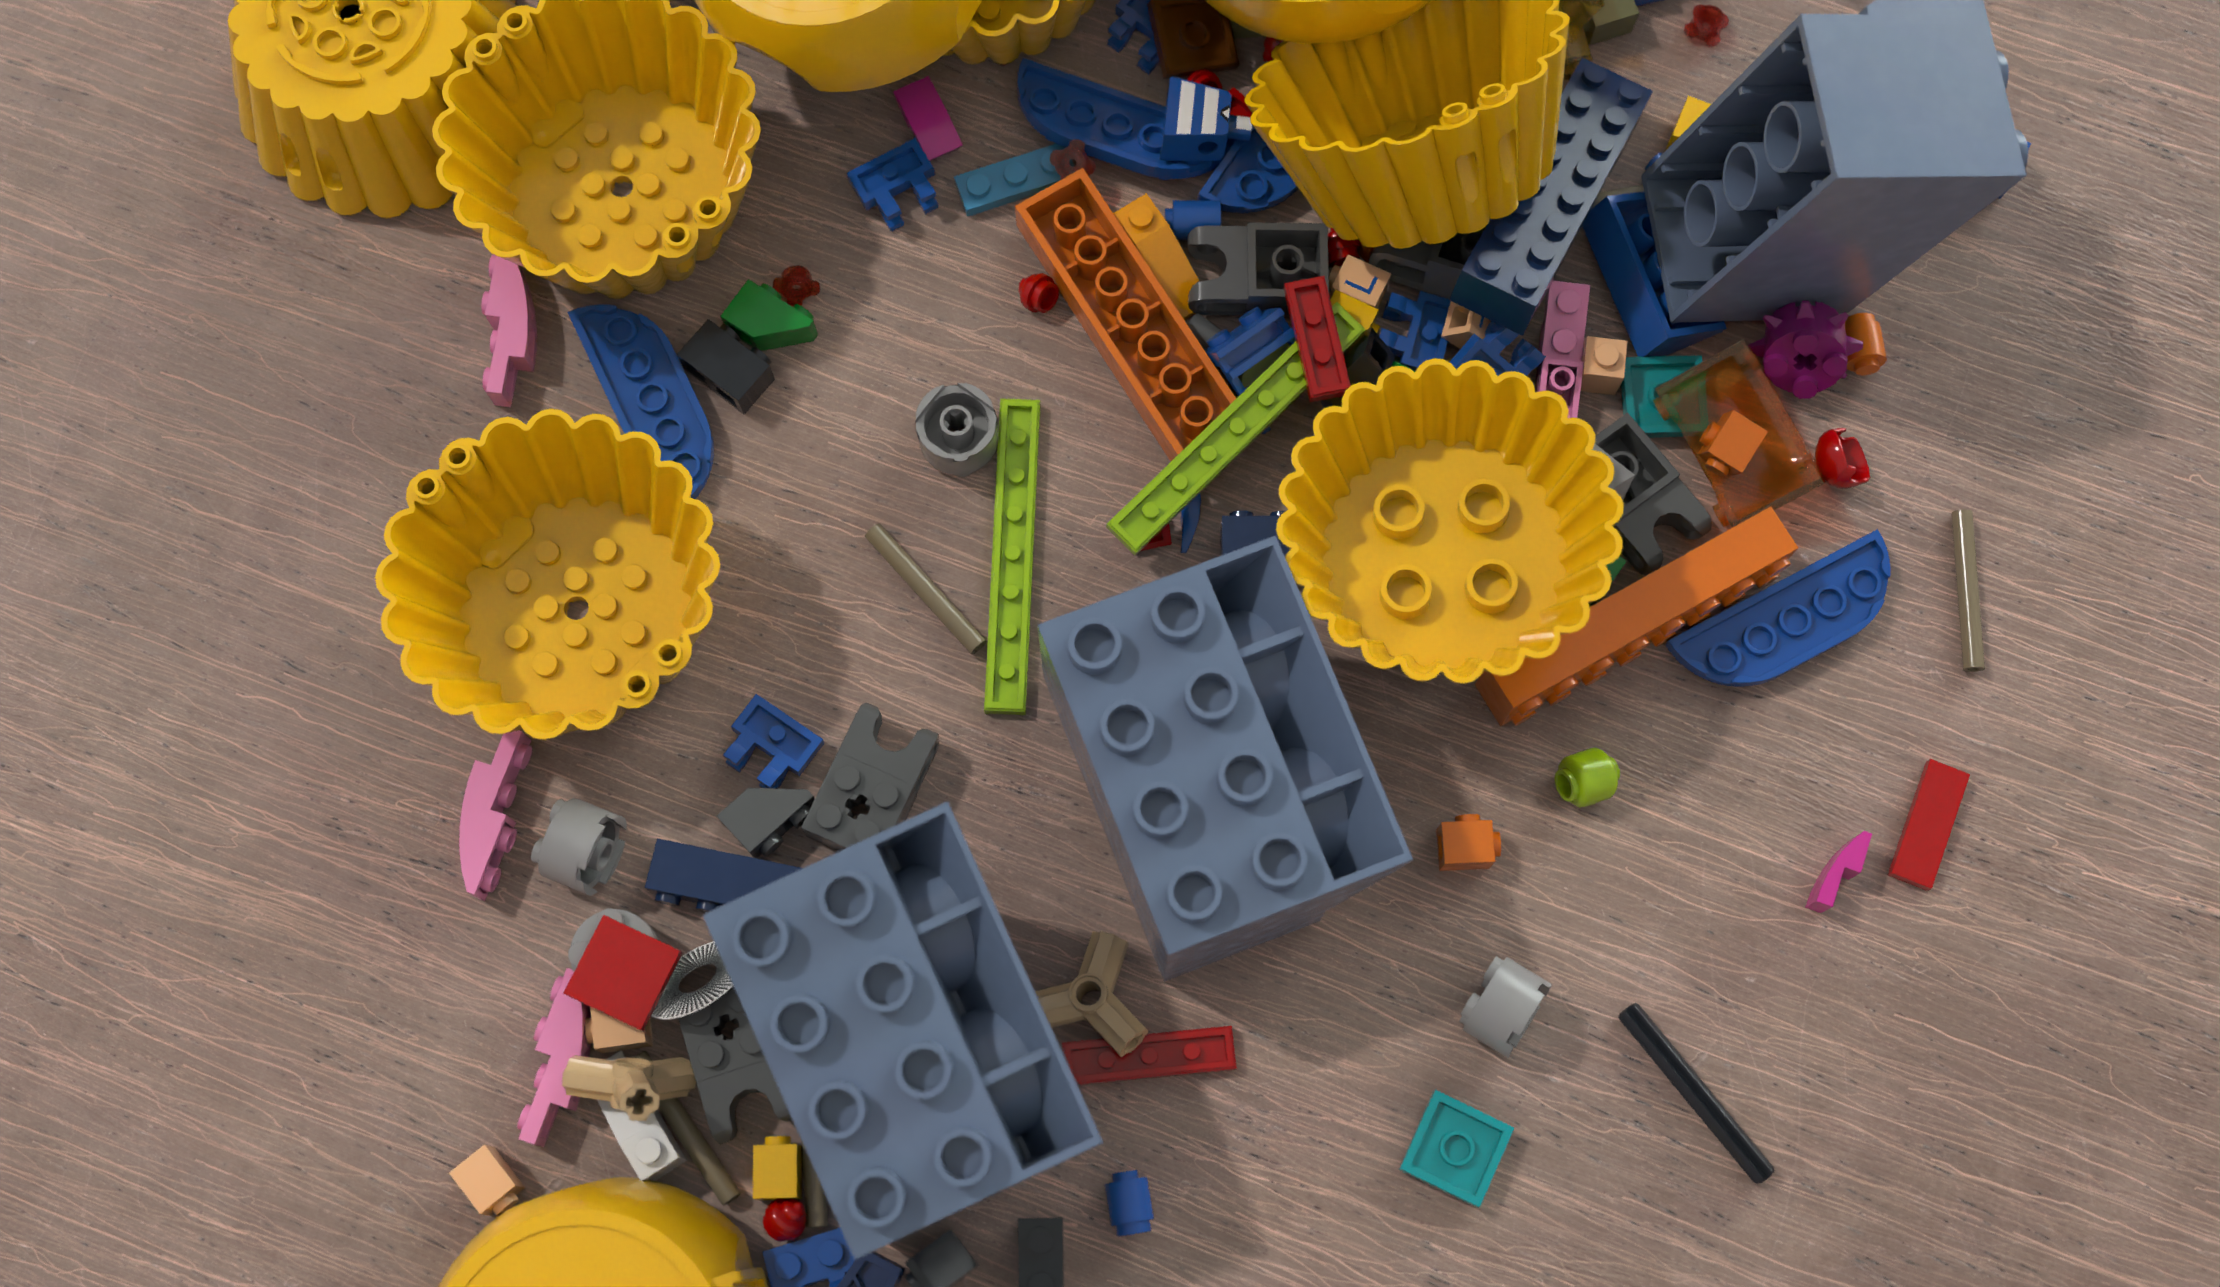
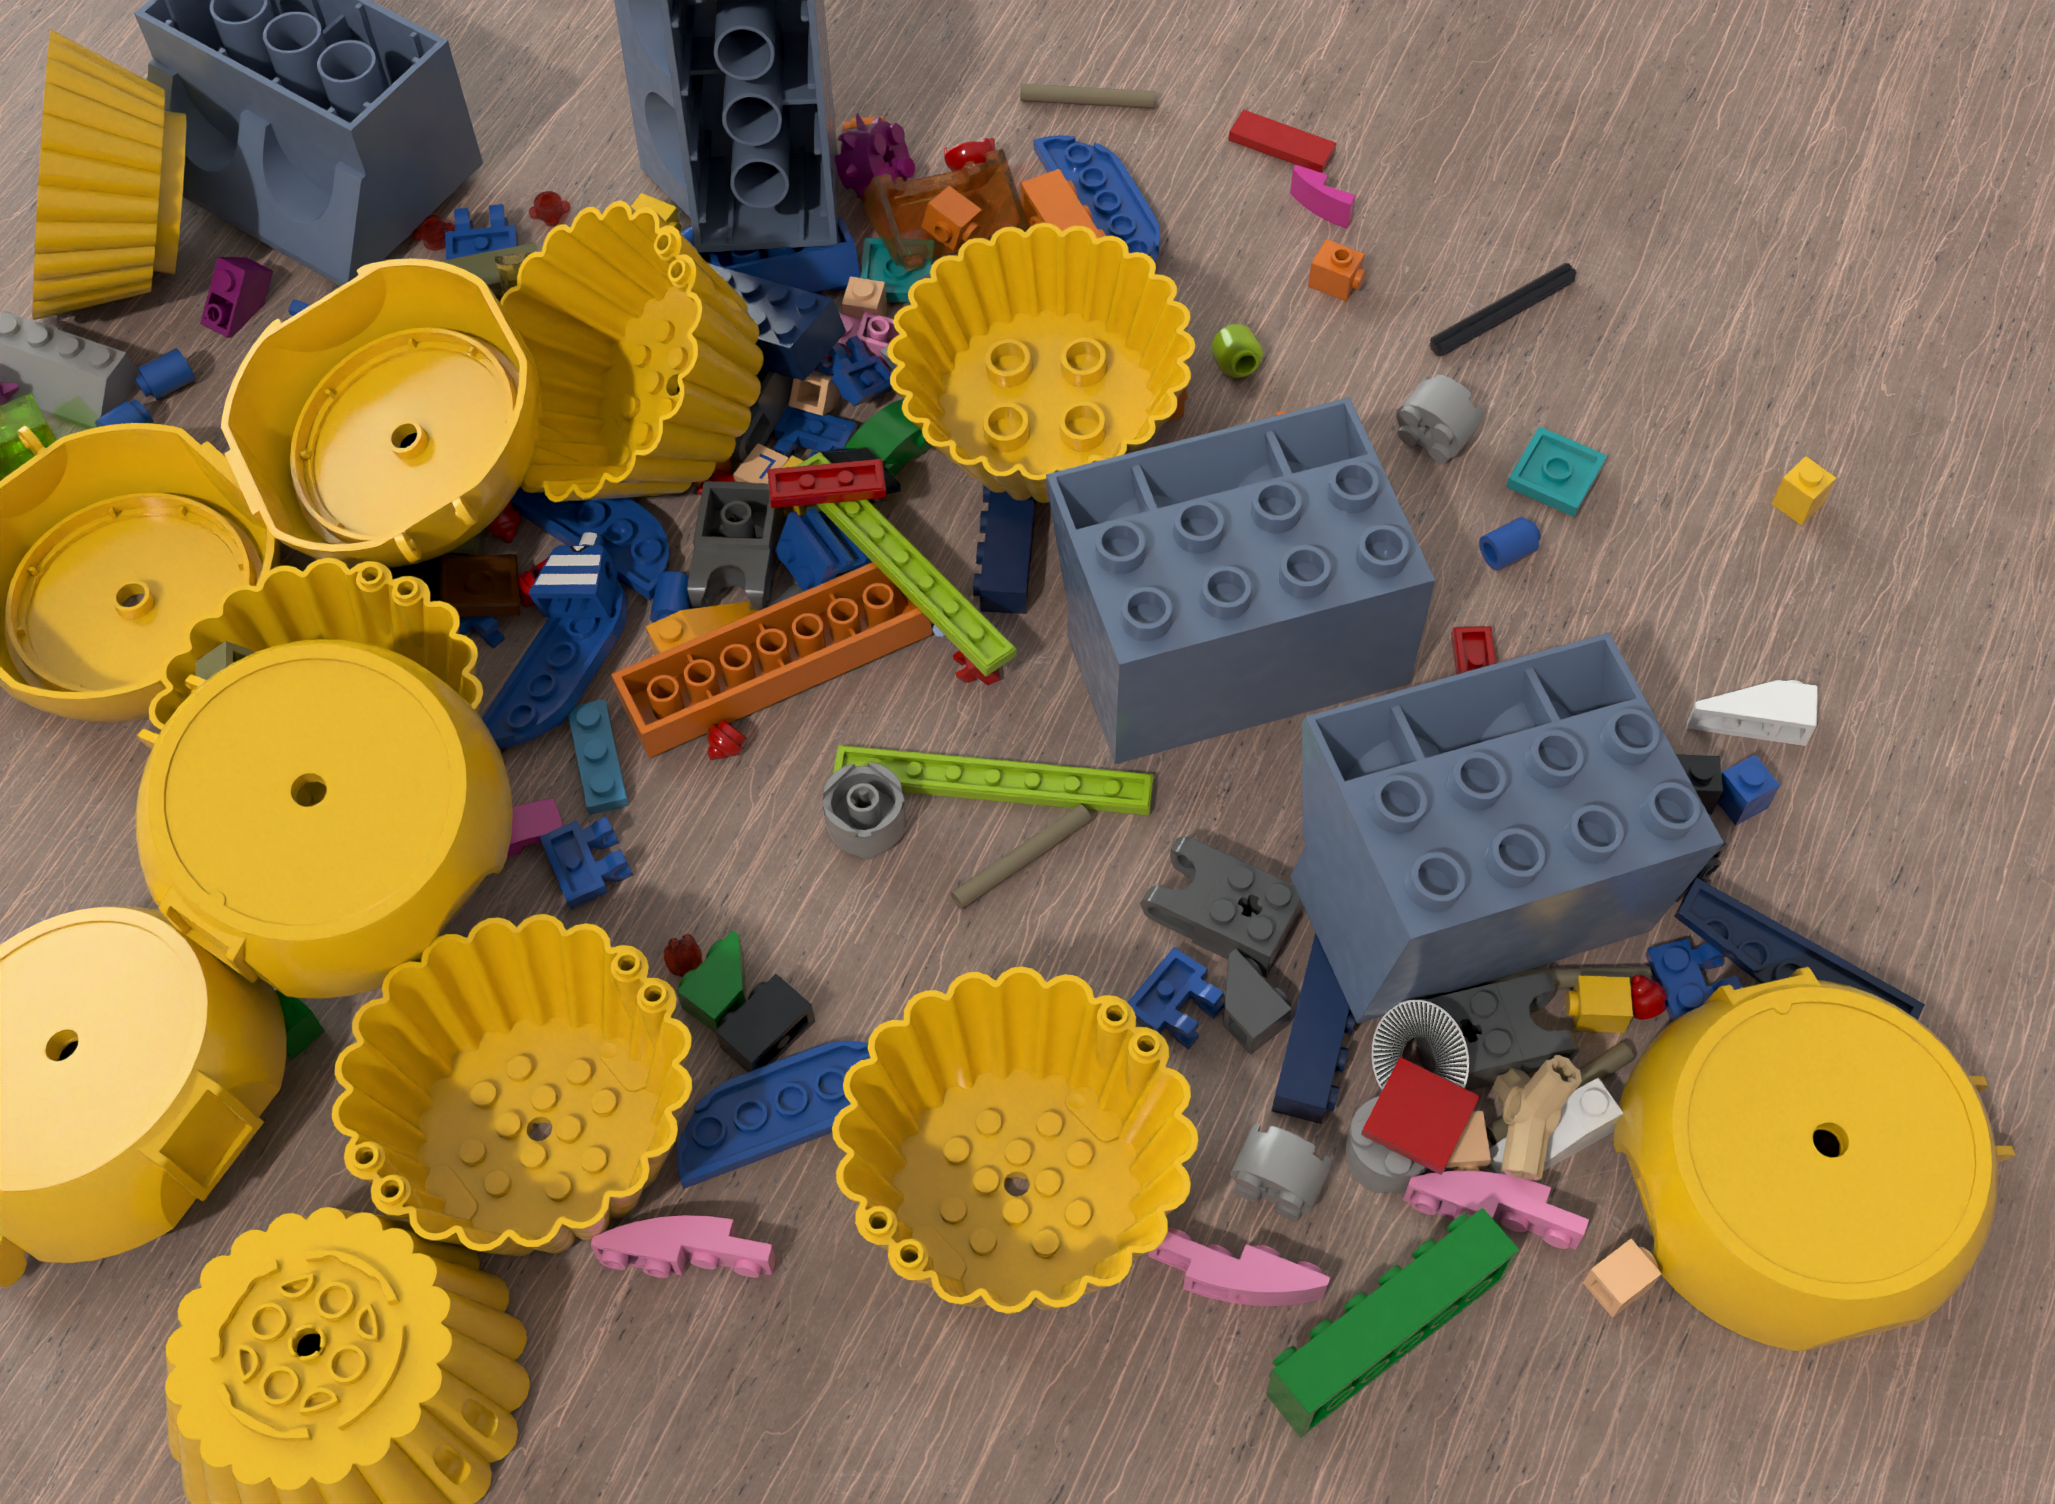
camera: 85 degrees left, 15 degrees down
clear red plate [1050,139,1096,180] -> none
none -> green brick [1266,1208,1520,1438]
none -> orange brick [1308,239,1367,302]
none -> blue brick [1479,517,1541,571]

